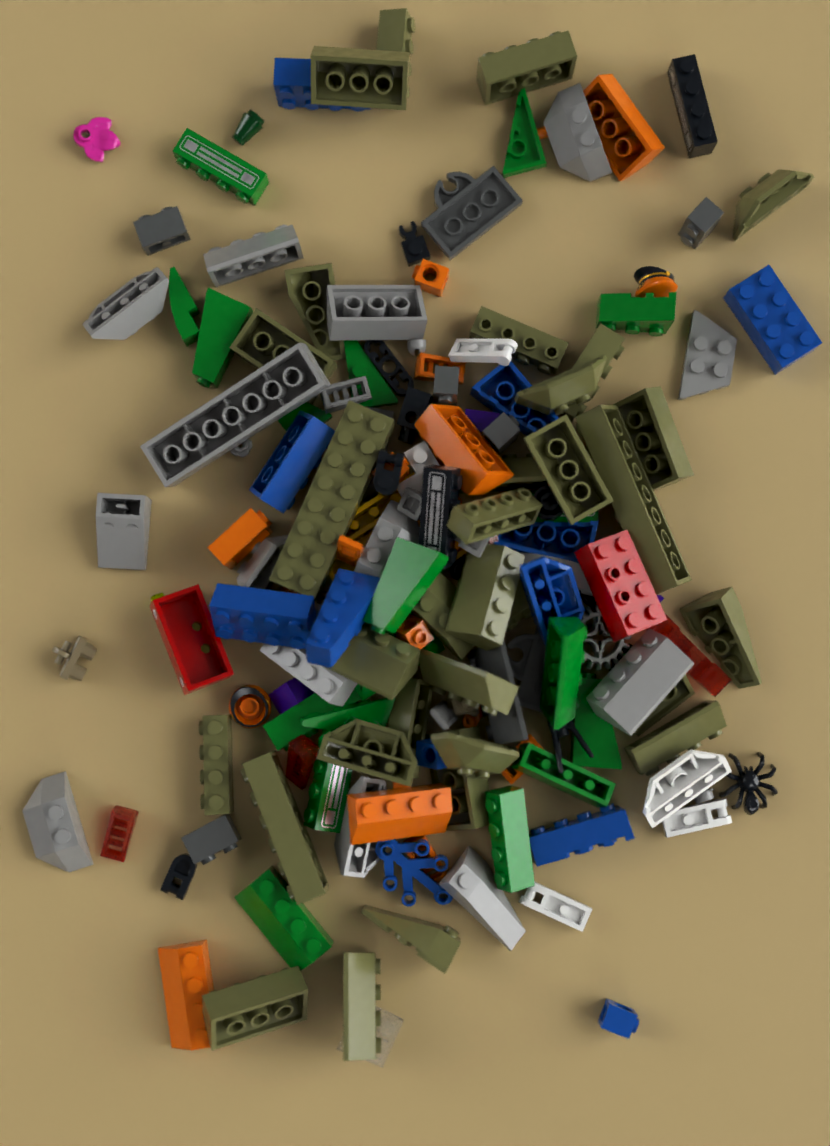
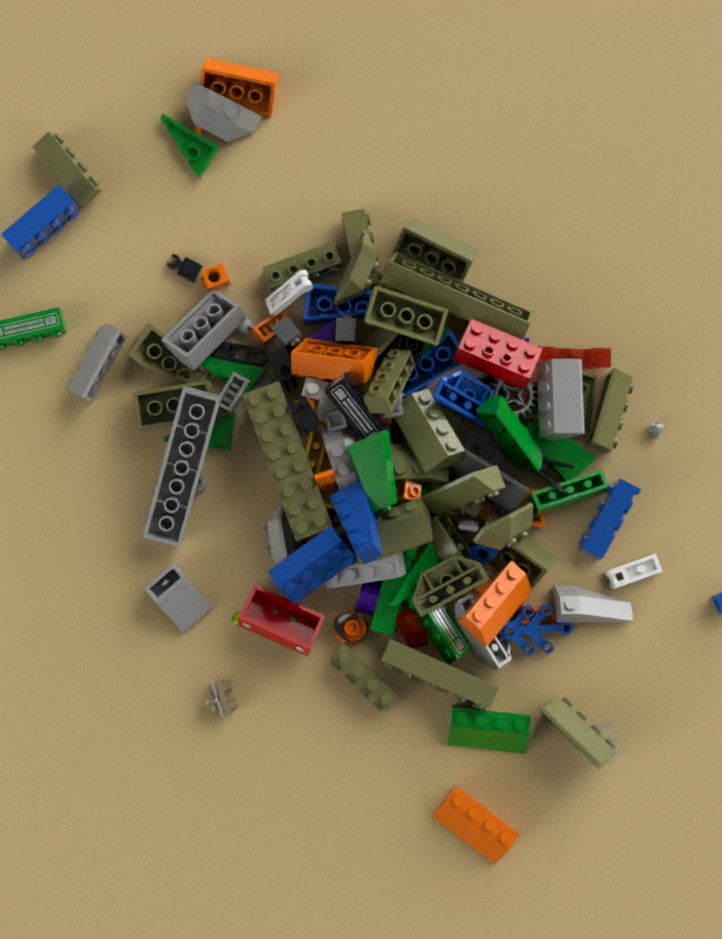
camera: 50 degrees left, 0 degrees up
light grey wedge [23,771,93,872] -> none
light grey wedge [82,267,169,340] -> none
clear red slope [100,805,139,862] -> none
dark grey brick [133,206,191,256] -> none
black plate [160,853,197,901] -> none
green slope [169,267,200,346] -> none
dark grey brick [181,814,242,865] -> none
green slope [192,288,253,388] -> none
olive slope [202,966,308,1050] -> none
orange window [207,508,273,570] -> none
dark green cone [232,109,265,146] -> none
blue brick [249,410,335,514] -> none
olive slope [311,46,410,110] -> none
olive wedge [361,905,461,973] -> none
dark grey plate [421,166,523,260] -> none
olive brick [477,30,577,105] -> none
brick [485,785,535,893] -> none
green wedge [596,292,677,336] -> none
piece [634,266,678,298] -> none
white wedge [643,749,732,829] -> none
white plate [662,798,732,838] -> none
black brick [667,54,718,159] -> none
dark grey brick [678,197,724,249] -> none
light grey wing [678,310,737,400] -> none
olive wedge [680,587,762,689] -> none
black animal [719,752,778,815] -> none
blue brick [723,265,822,375] -> none
olive wedge [732,169,814,241] -> none

